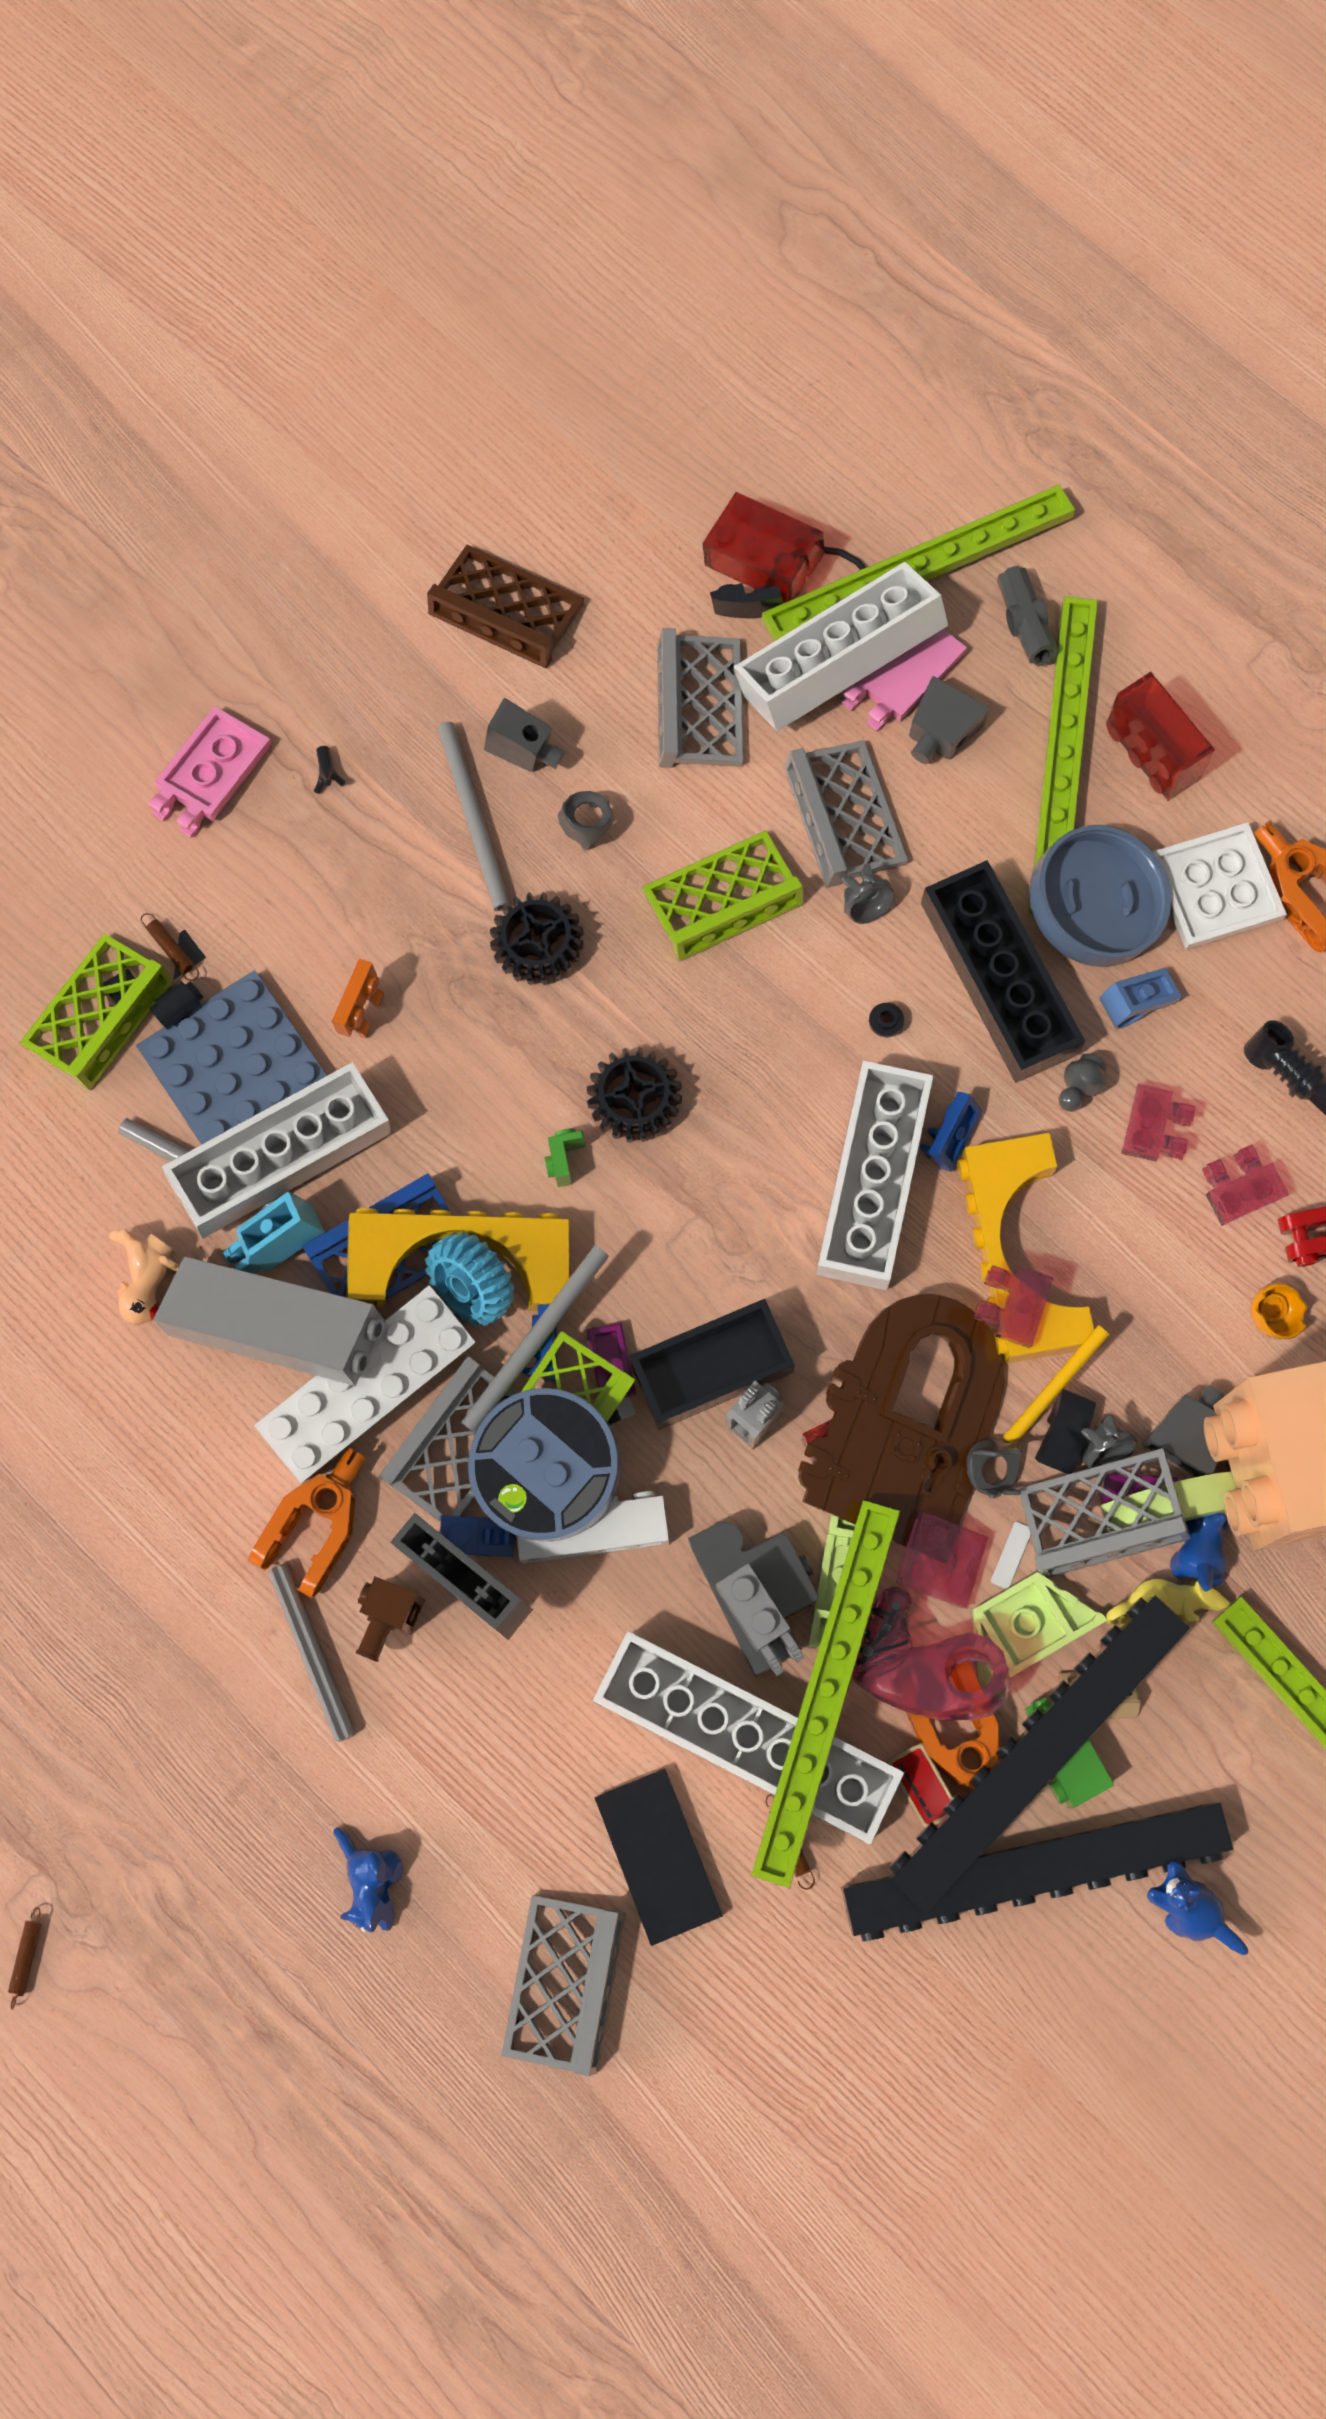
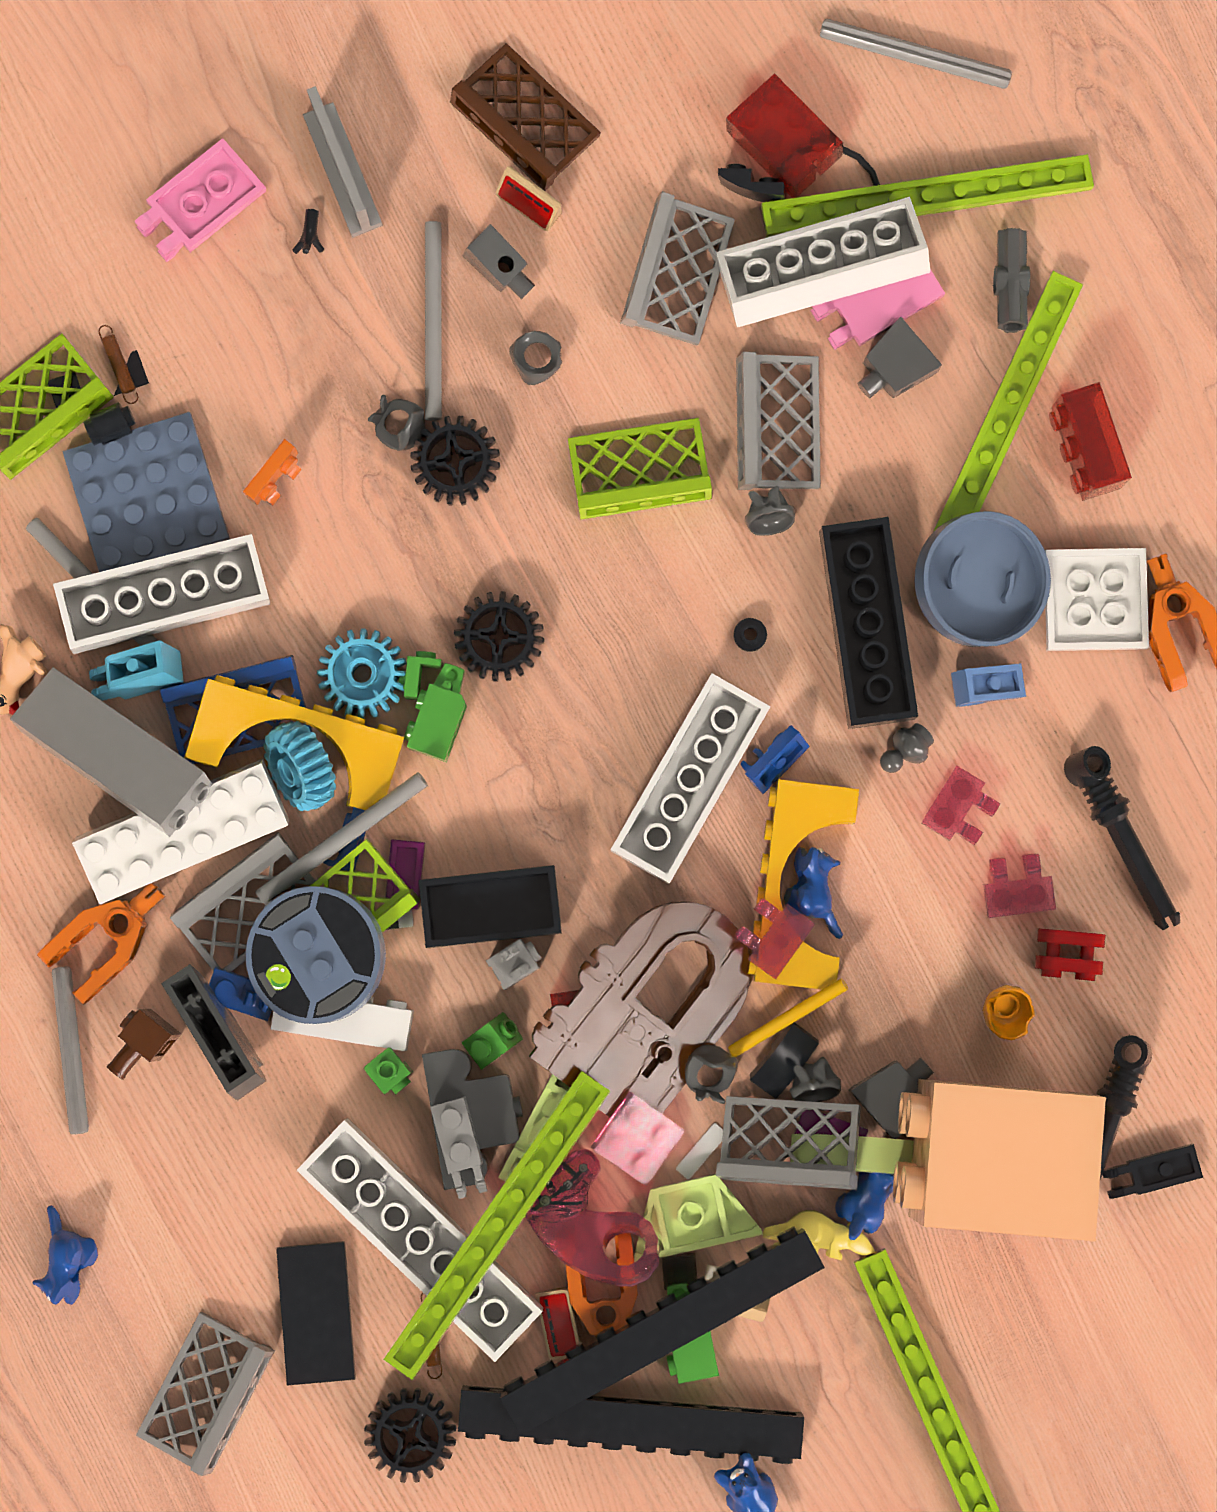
camera: 15 degrees right, 10 degrees up
none -> light grey fence [303,86,383,238]
none -> medium azure gear [317,628,407,719]
none -> bright green bracket [364,1048,413,1095]
none -> black gear [364,1388,457,1483]
none -> dark grey piece [368,394,426,451]
none -> bright green hinge [404,663,467,763]
none -> bright green bracket [462,1012,523,1070]
none -> slope [496,166,562,231]
none -> clear smoke slope [661,1253,697,1290]
none -> blue animal [784,847,843,939]
none -> light grey axle [820,19,1012,89]

